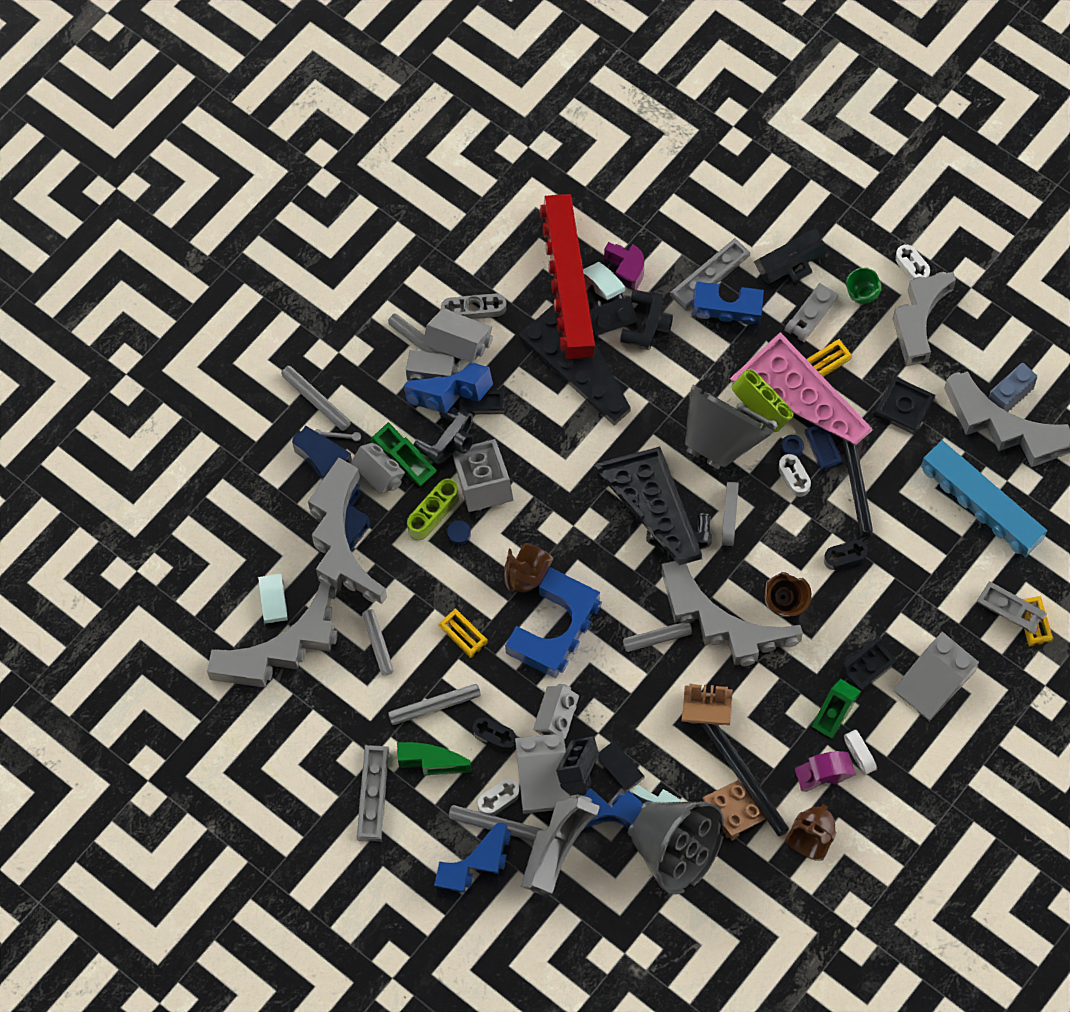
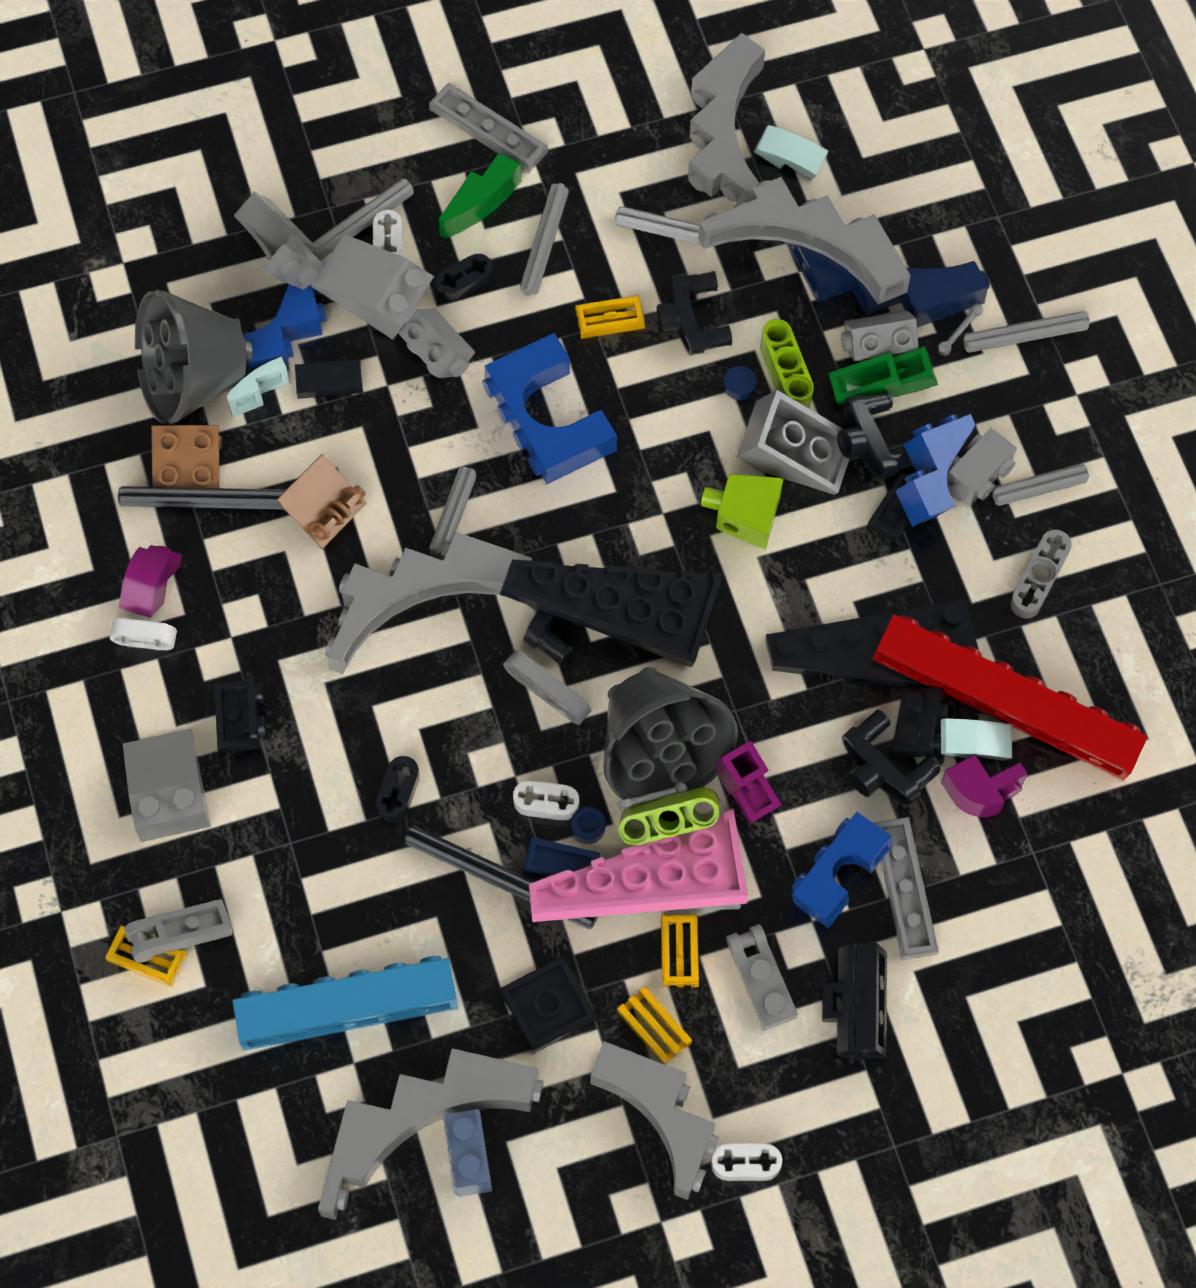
camera: 120 degrees right, 0 degrees up
light grey brick [422,308,493,363] -> none
blue arch [434,823,511,893] -> none
reddish brown helmet [504,543,553,593] -> none
black piece [556,737,599,796] -> none
reddish brown helmet [764,572,812,617] -> none
reddish brown helmet [785,804,836,861] -> none
green slope [812,679,861,738] -> none
green hair [846,267,881,304] -> none
none -> yellow tile [617,986,692,1065]
none -> black connector [656,271,732,355]
none -> lime torso [701,474,783,549]
none -> magenta brick [716,740,782,824]

